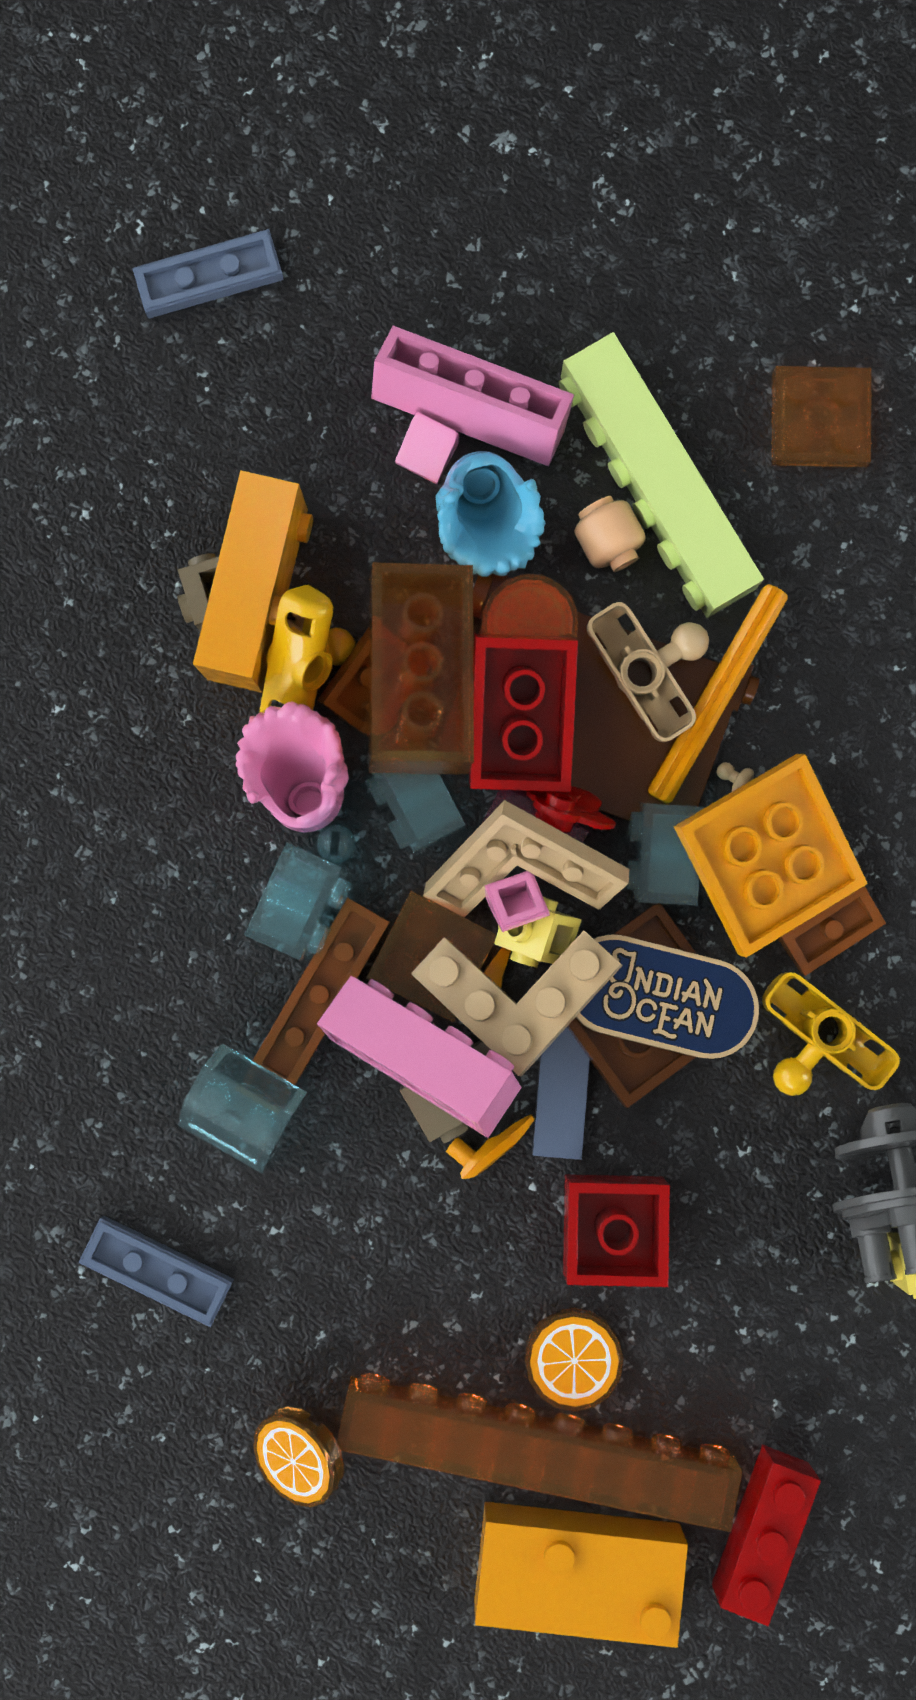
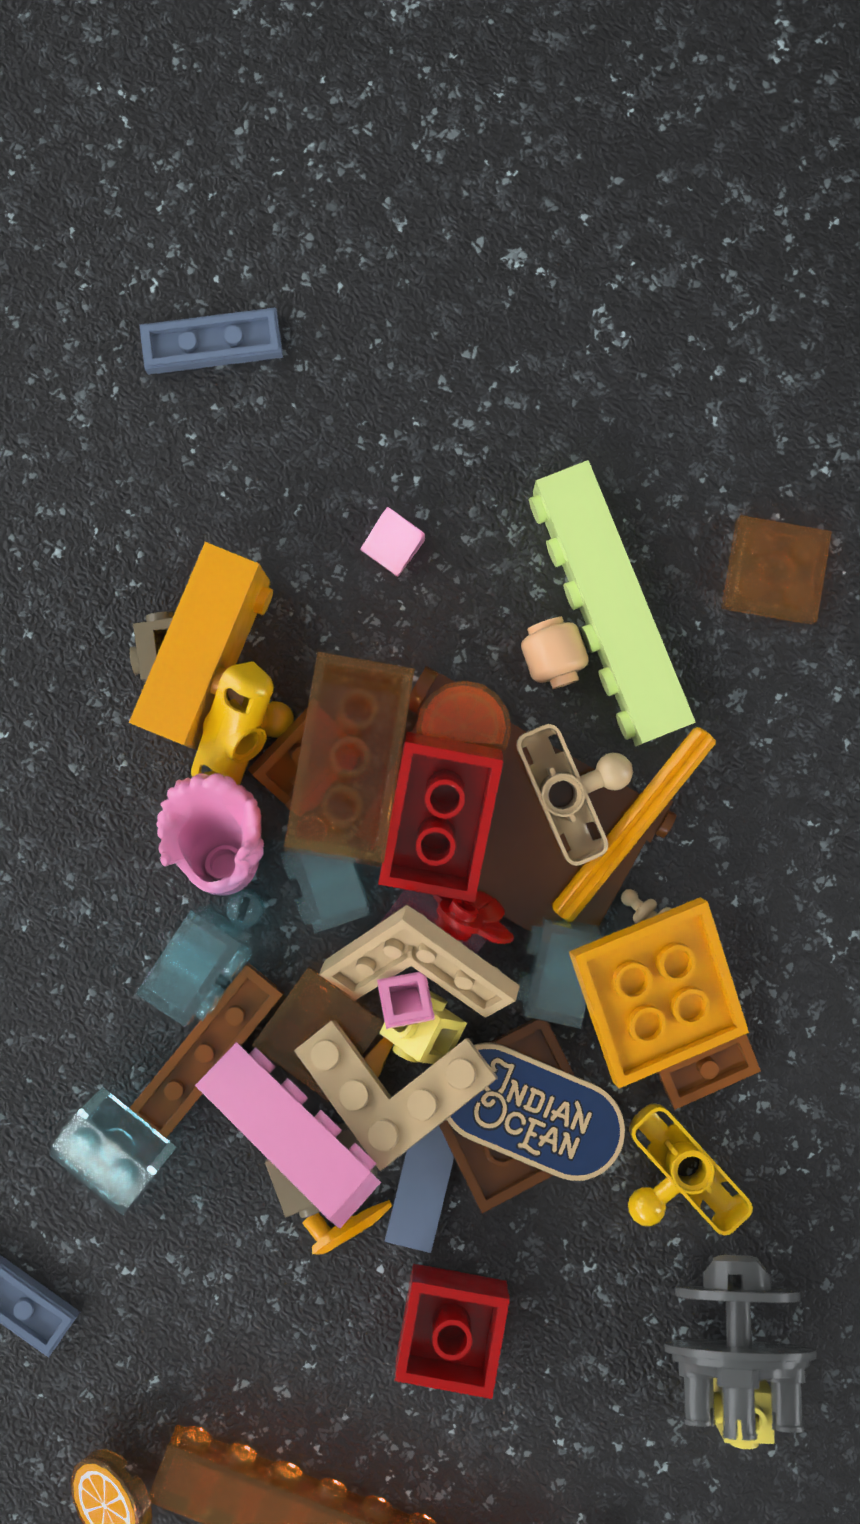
camera: 10 degrees right, 0 degrees up
bright pink brick [371,326,574,467] -> none
medium azure hair [436,451,546,577] -> none
tile [524,1308,624,1412] -> none

